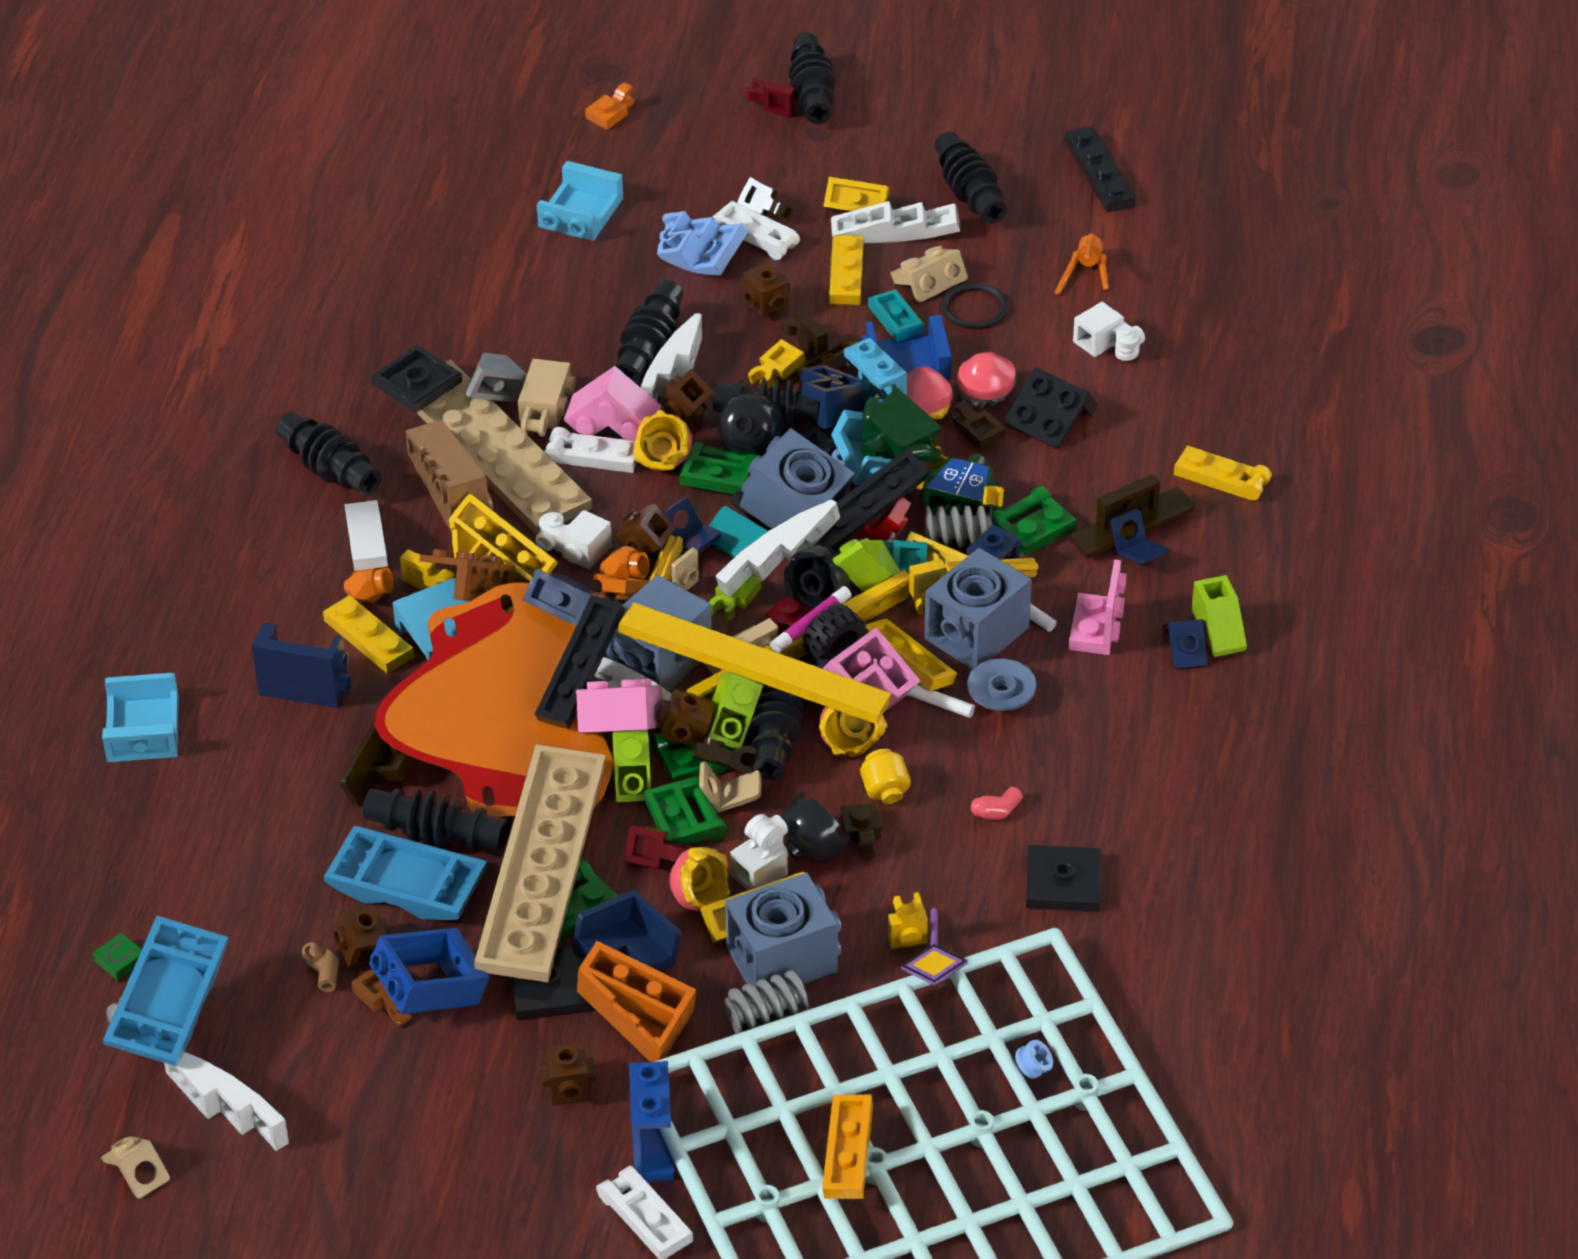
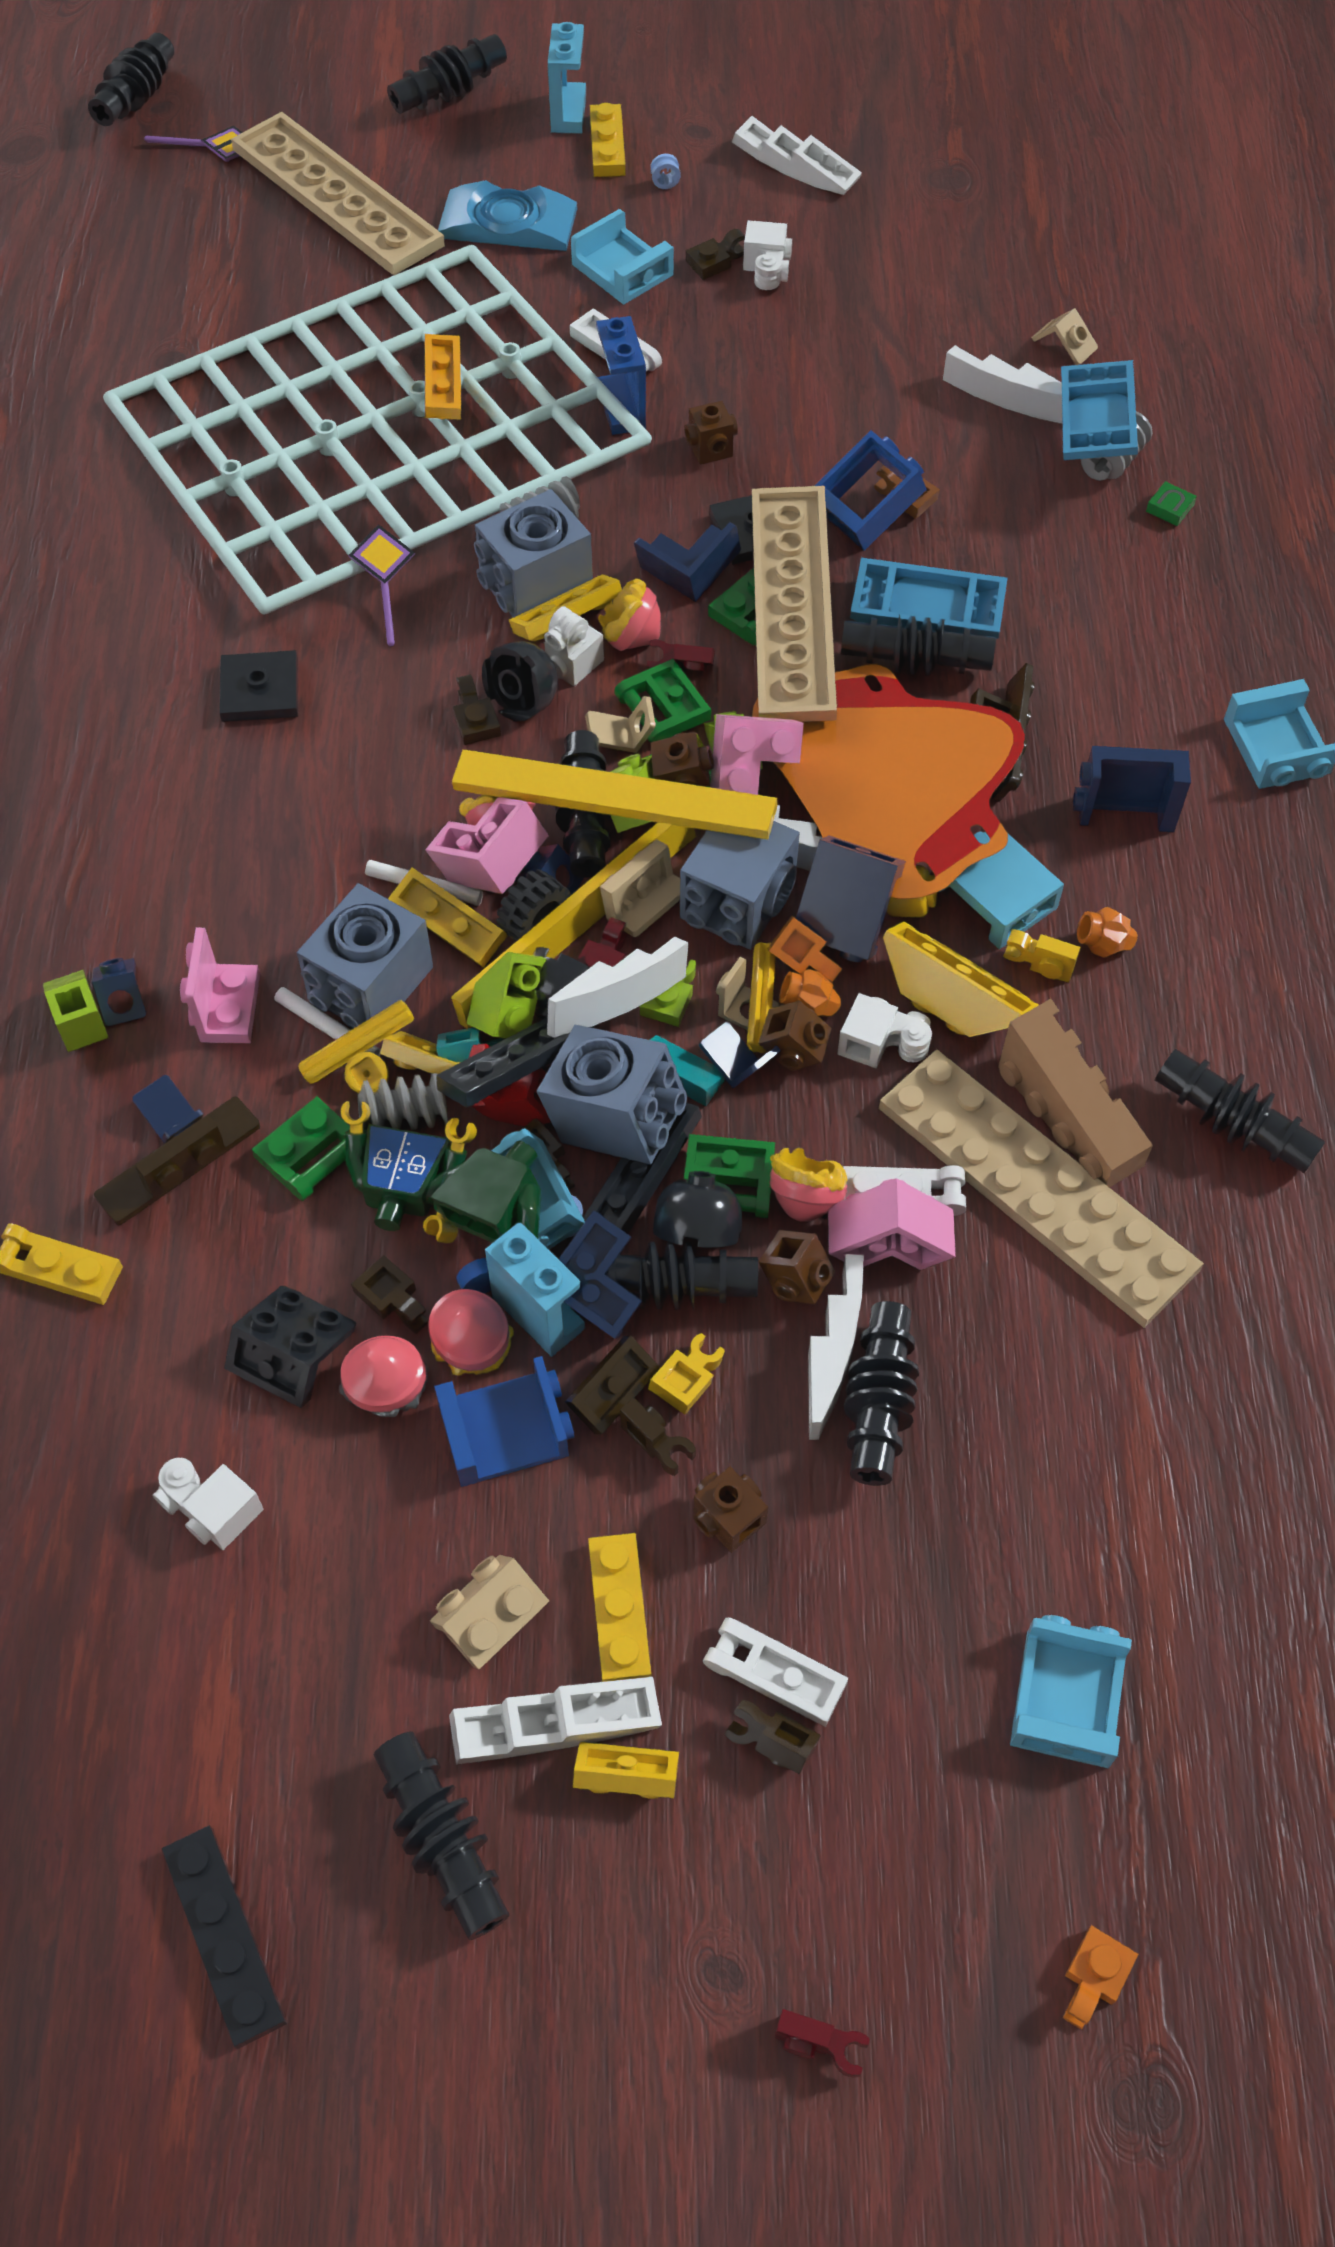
camera: 170 degrees right, 15 degrees up
medium nougat arm [301,942,339,992] -> none
yellow plate [323,595,414,674] -> none
reddish brown brick [333,905,389,968] -> none
white slope [344,500,388,571] -> none
black plate [371,345,463,413] -> none
dark orange bracket [419,549,514,606] -> none
light grey slope [466,353,527,402] -> none
tan brick [518,359,576,436] -> none
black plate [535,595,625,729] -> none
orange wedge [577,941,696,1062] -> none
light blue slope [657,211,748,275] -> none
dark brown plate [690,738,757,774] -> none
bar [770,586,851,653] -> none
black piece [789,32,835,124] -> none
yellow head [860,749,911,804] -> none
teal plate [868,289,925,342] -> none
yellow plate [888,892,928,949] -> none
yellow plate [909,559,946,615] -> none
black tyre [941,283,1007,329] -> none
dark blue bracket [967,525,1020,560] -> none
sand blue dish [967,658,1037,711] -> none
coral arm [971,787,1023,821] -> none
light blue bush [1016,1039,1053,1079] -> none
orange plant [1055,233,1109,295] -> none

